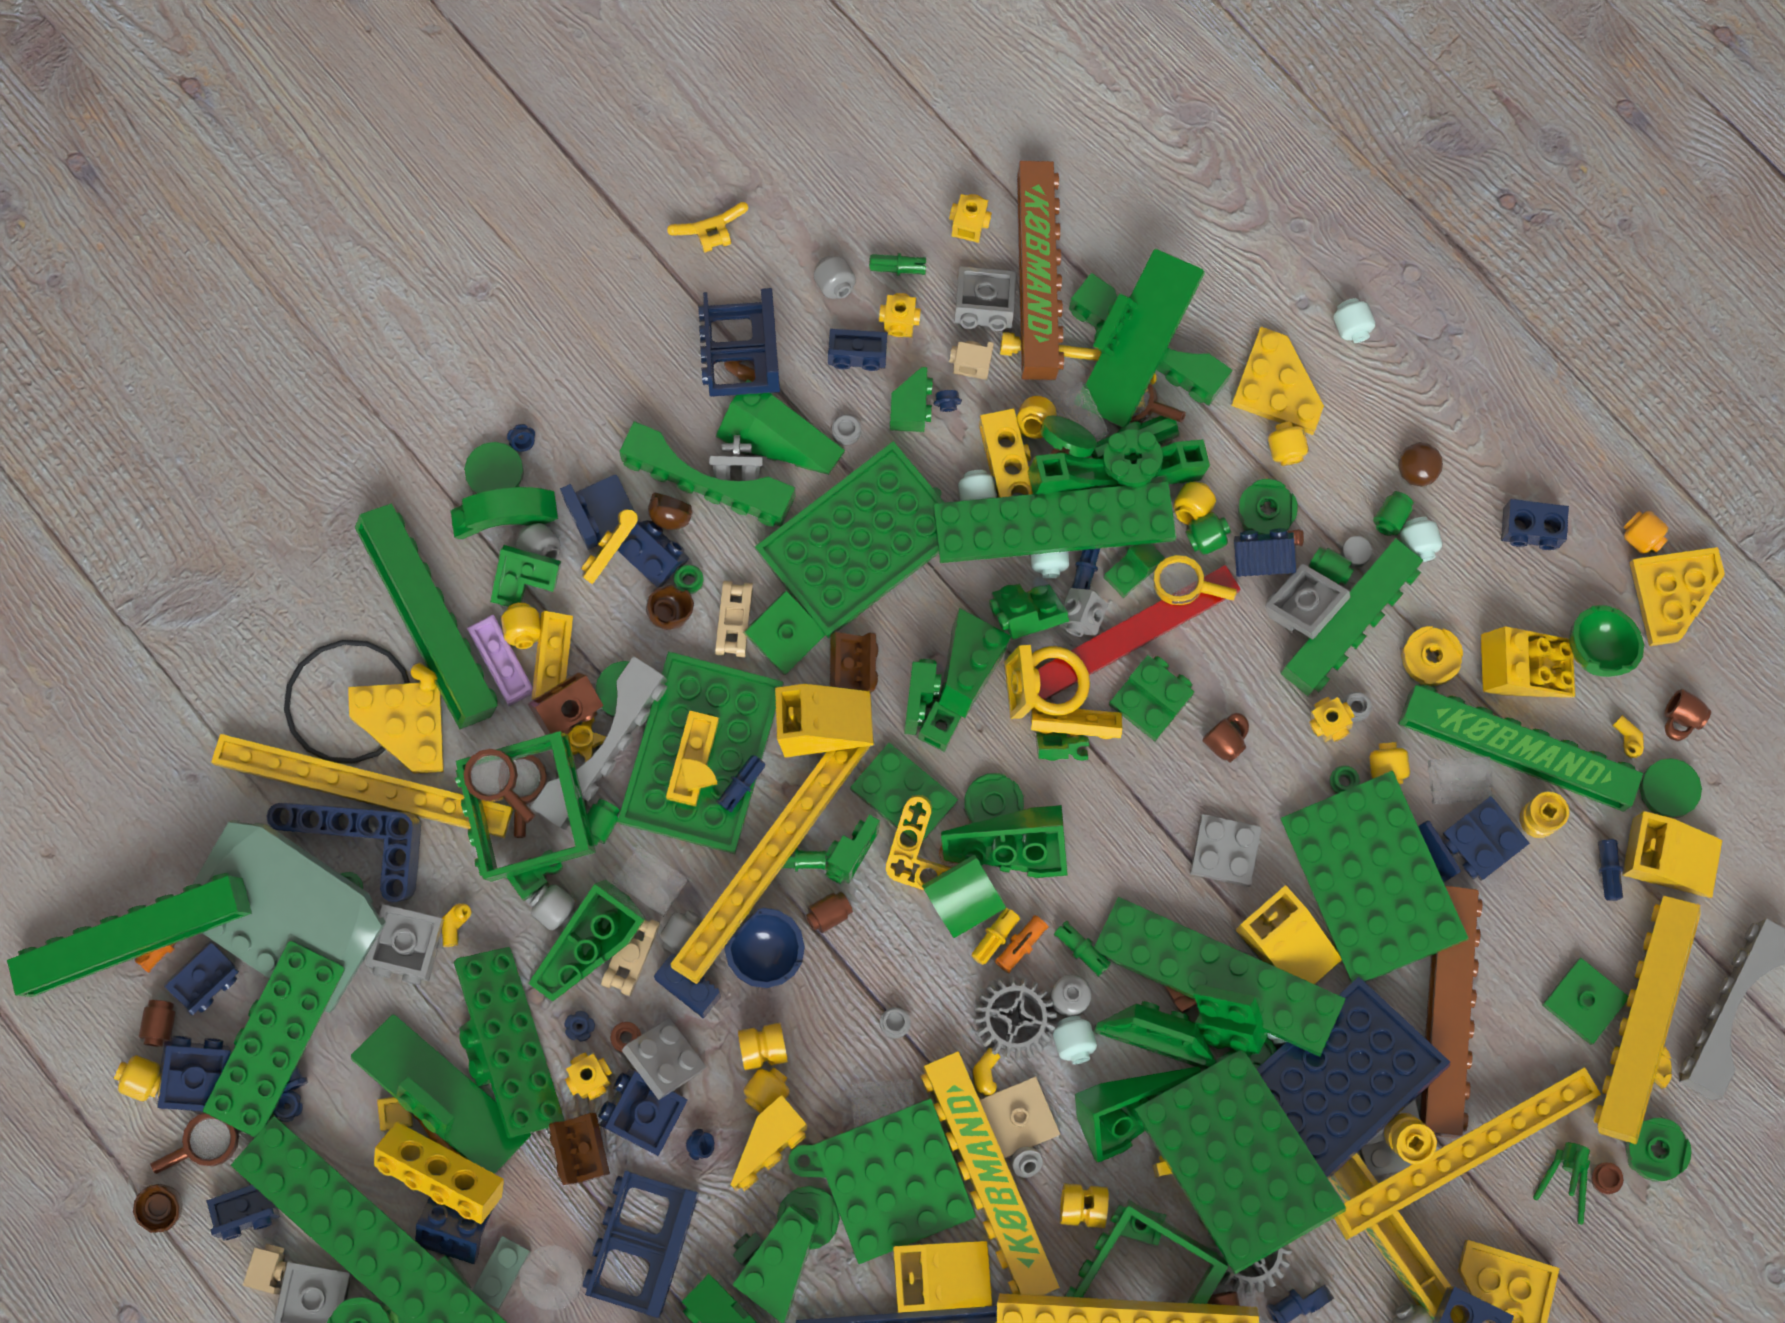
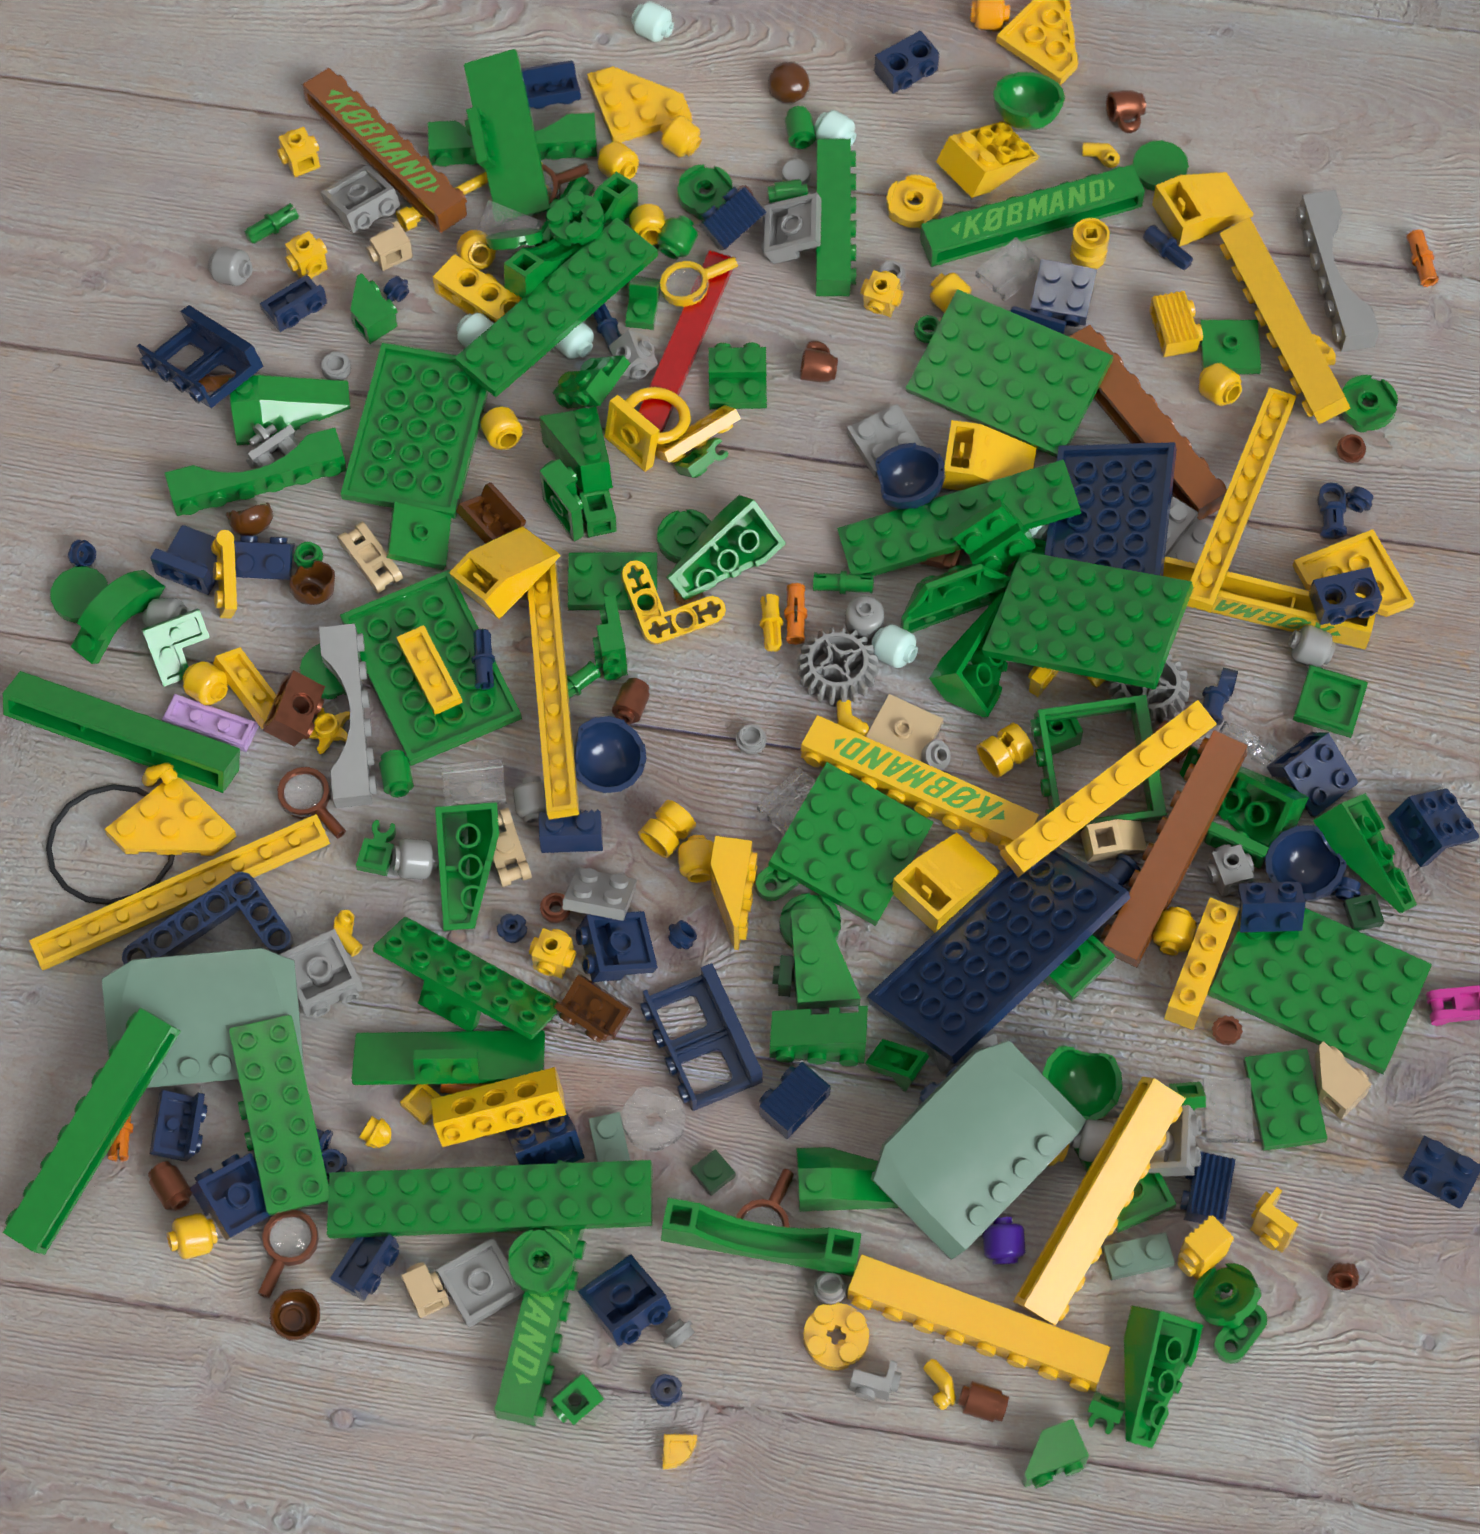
camera: 35 degrees left, 10 degrees down
green window [455,731,596,882] -> none
piece [463,749,536,823] -> none
yellow piece [667,202,749,253] -> none
yellow tile [681,759,717,791] -> none
green slope [922,855,1006,938] -> none
yellow wheel [1384,1113,1437,1164] -> none
green plant [1533,1142,1590,1225] -> none
none -> yellow plate [359,1116,391,1148]
none -> yellow head [481,406,523,450]
none -> dark blue bracket [521,60,582,109]
none -> yellow head [597,141,639,179]
none -> dark blue cylinder [875,443,945,509]
none -> yellow brick [1149,290,1203,357]
none -> yellow head [1198,363,1242,406]
none -> dark blue connector [1317,482,1347,539]
none -> dark blue plate [1346,486,1374,513]

